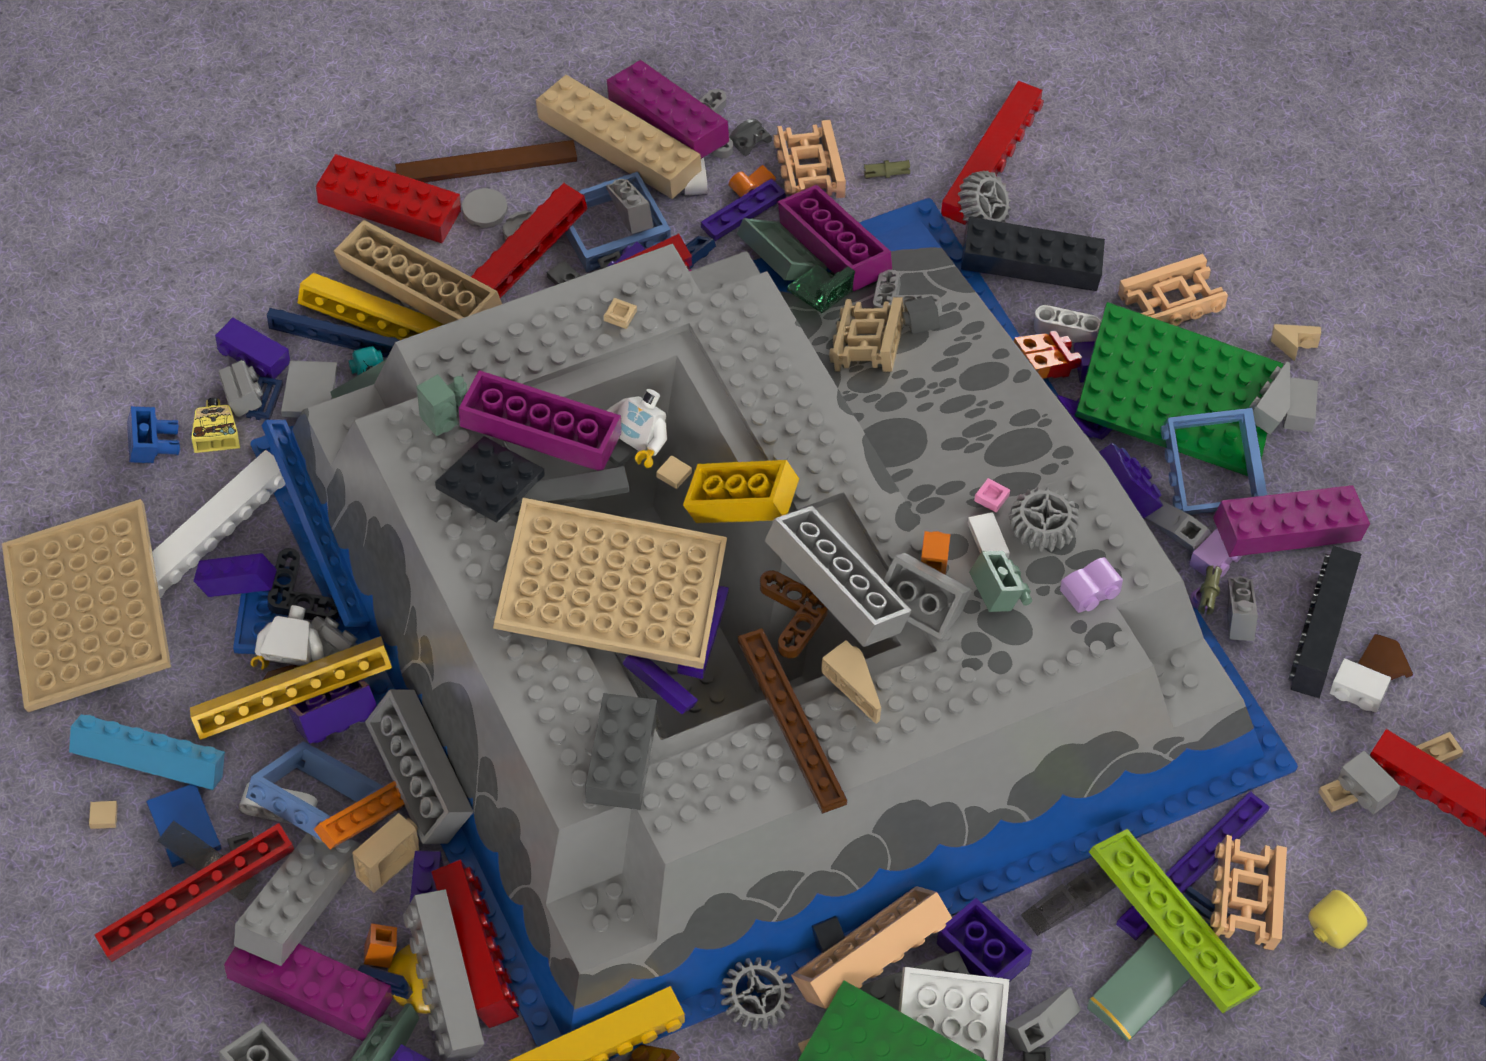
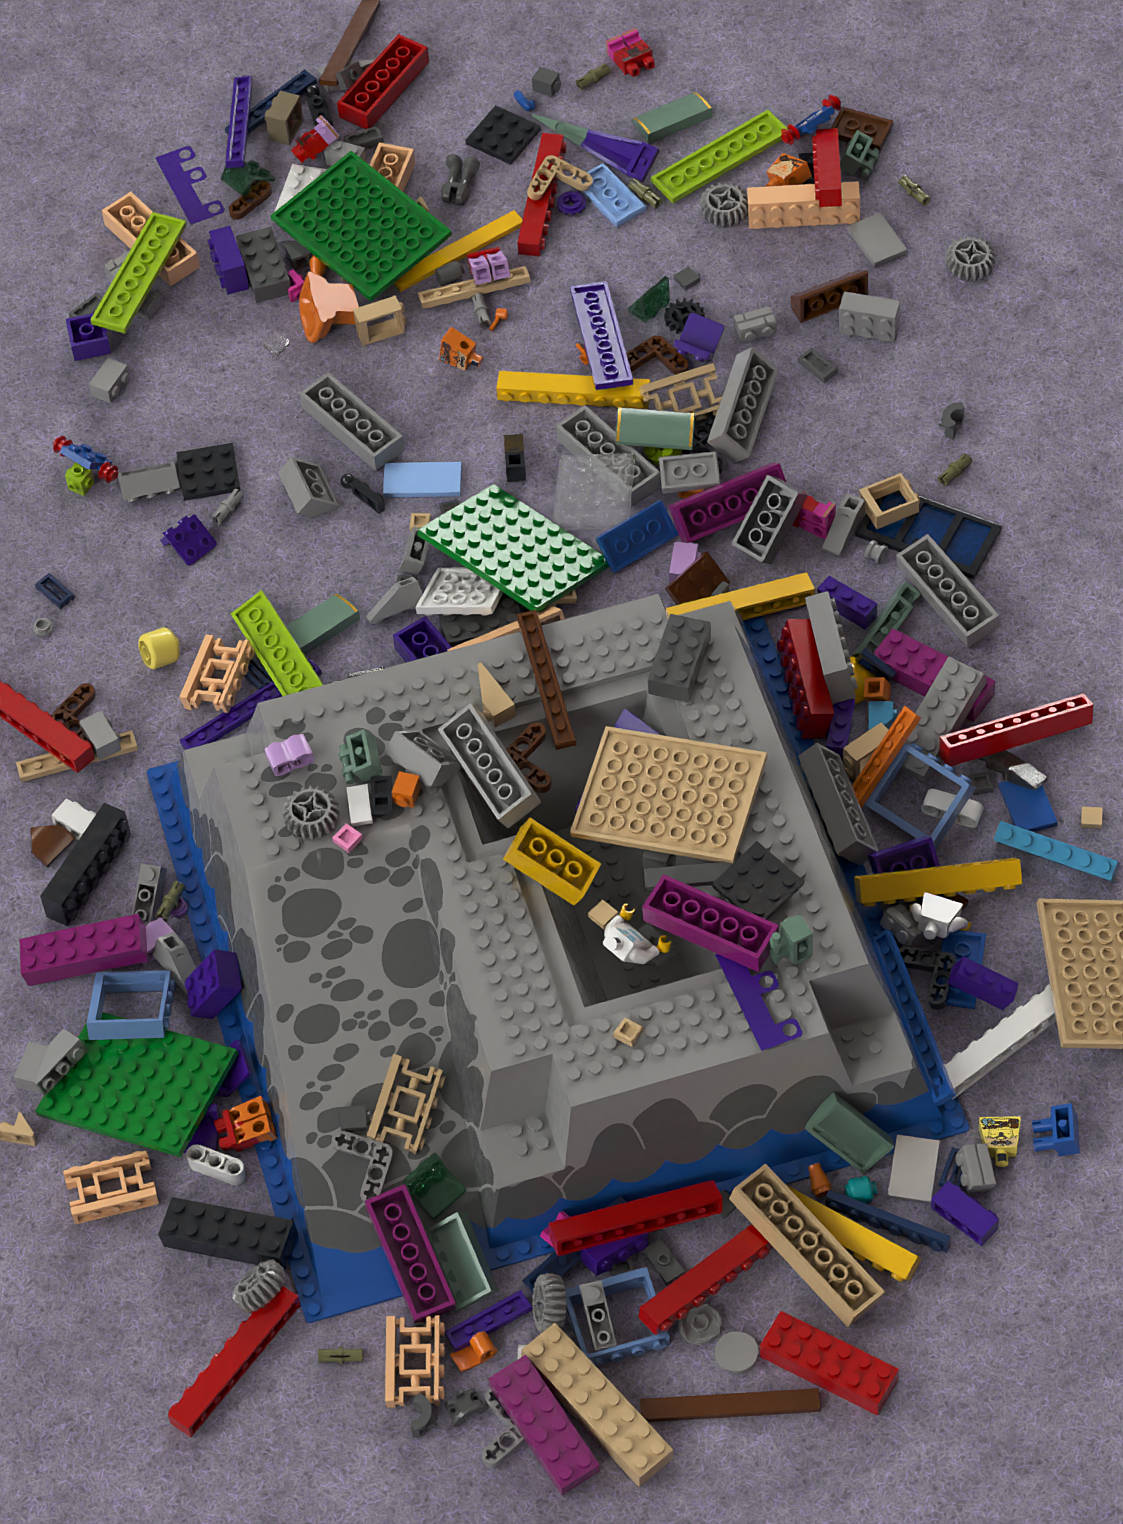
camera: 165 degrees left, 0 degrees up
none -> reddish brown beam [51,683,96,741]
none -> black slope [370,776,393,816]
none -> dark grey piece [411,1393,438,1438]
none -> light grey gear [532,1273,567,1332]
none -> dark purple piece [715,954,803,1051]
none -> dark azure slope [869,701,897,730]

